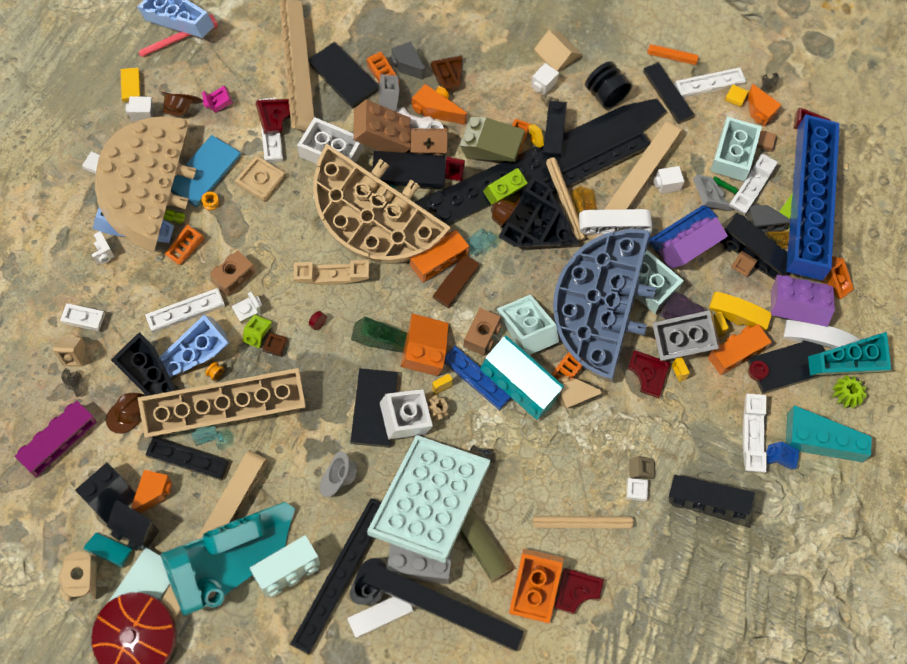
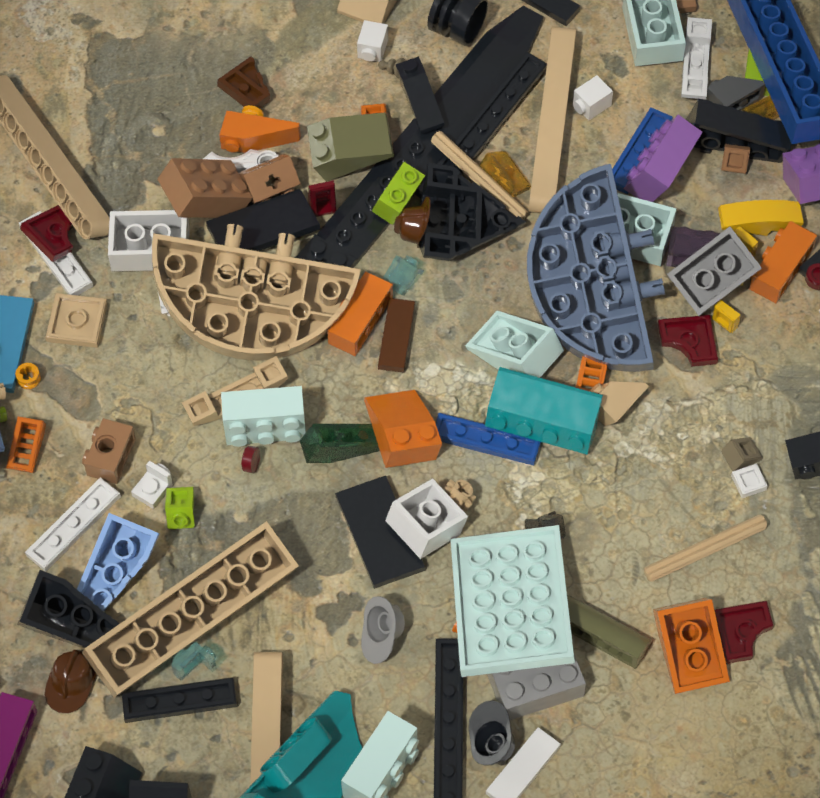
camera: 20 degrees left, 5 degrees down
orange slope [131,470,172,514] -> none
light orange bush [205,361,225,381] -> none
reddish brown tile [263,332,288,357] -> none
black tile [308,41,379,108] -> none
black tile [362,562,524,652] -> none
orange slope [367,51,400,84] -> none
light grey slope [378,74,399,111] -> none
dark grey slope [390,42,425,80] -> none
yellow tile [432,374,453,395] -> none
medium nougat brick [463,308,502,356] -> none
yellow tile [529,124,544,148] -> none
white beam [579,209,652,236] -> none
light grey wing [693,174,734,211] -> none
green piece [713,176,739,194] -> none
none -> light aqua brick [221,386,306,447]

